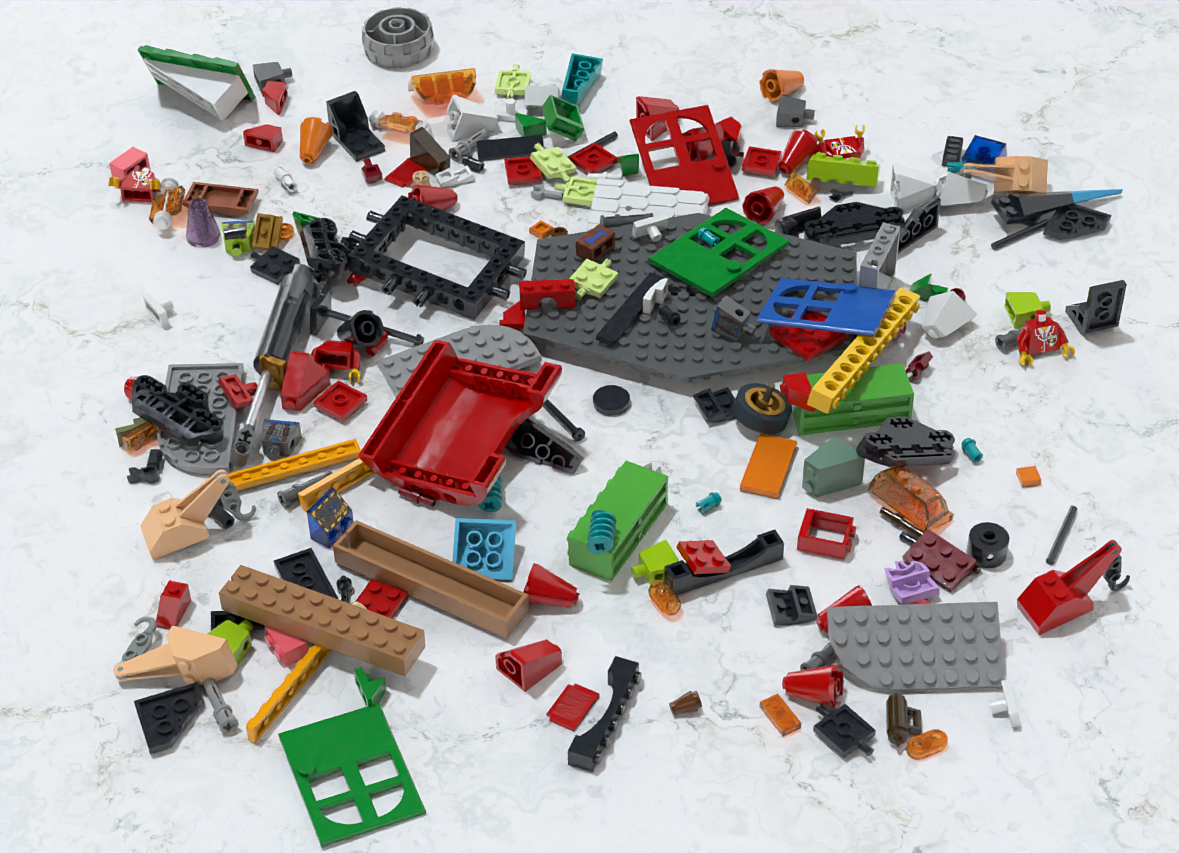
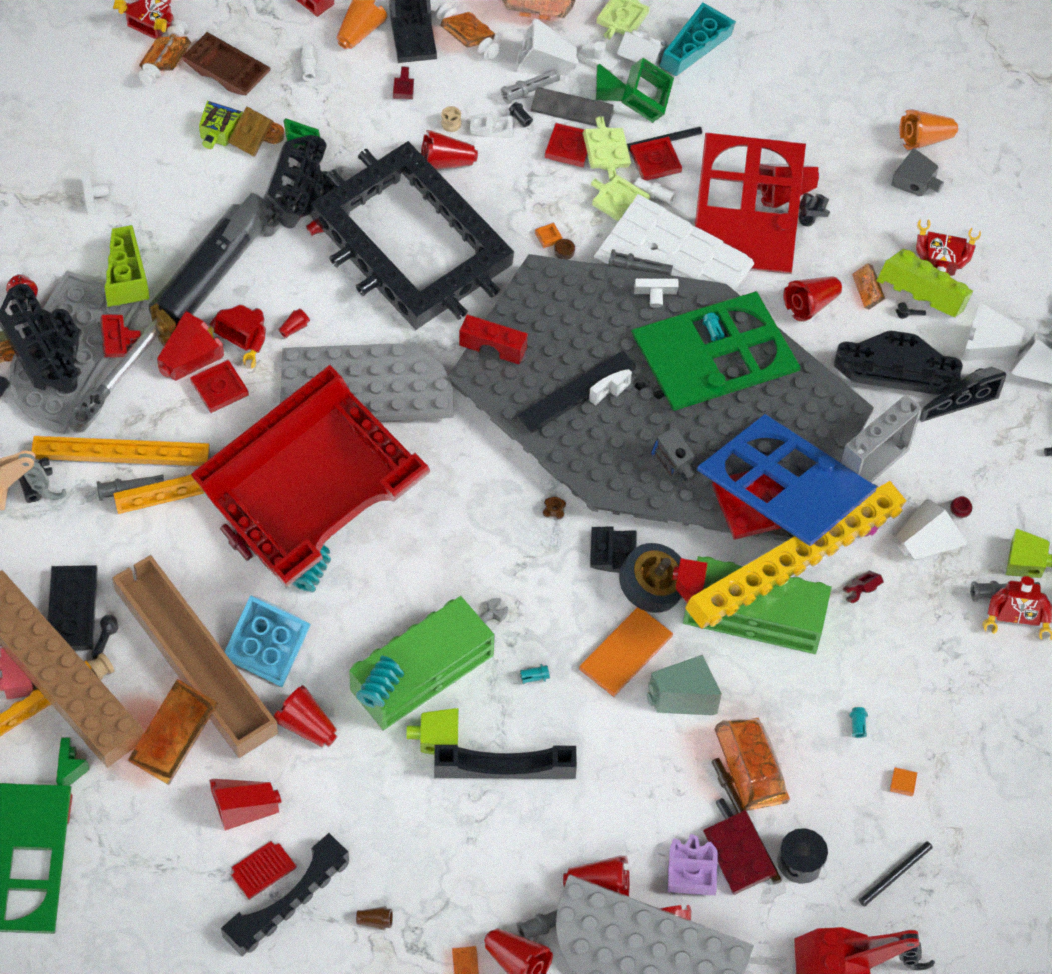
camera: 20 degrees right, 15 degrees up
clear purple cone [186,198,221,247] -> none
black pin [223,225,247,240] -> none
black plate [250,246,301,285] -> none
dark grey torso [262,419,302,461] -> none
slope [307,487,354,548] -> none
black tile [310,285,424,347] -> none
black cone [337,310,383,347] -> none
red plate [355,579,408,619] -> none
red window [384,158,426,188] -> none
dark brown slope [410,127,450,175] -> none
red slope [499,301,525,333] -> none
black wedge [504,416,585,474] -> none
light grey bar [531,184,563,200] -> none
black bar [544,399,585,441] -> none
yellowish green plate [569,259,618,300] -> none
copper brick [575,224,615,262] -> none
black tile [593,385,630,415] -> none
green slope [616,153,639,176] -> none
red slope [636,96,679,141] -> none
clear orange plate [648,580,681,616] -> none
black pin [659,305,681,326] -> none
red plate [676,540,731,574] -> none
red slope [715,116,742,142] -> none
red plate [741,146,782,176] -> none
black slope [766,585,818,625] -> none
black piece [774,206,822,237] -> none
red cone [778,129,821,174] -> none
red window [797,508,856,559] -> none
black connector [856,416,955,467] -> none
green slope [910,274,948,301] -> none
none -> lime wedge [104,225,150,307]
none -> clear orange windscreen [127,679,219,785]
none -> reddish brown plate [543,497,566,519]

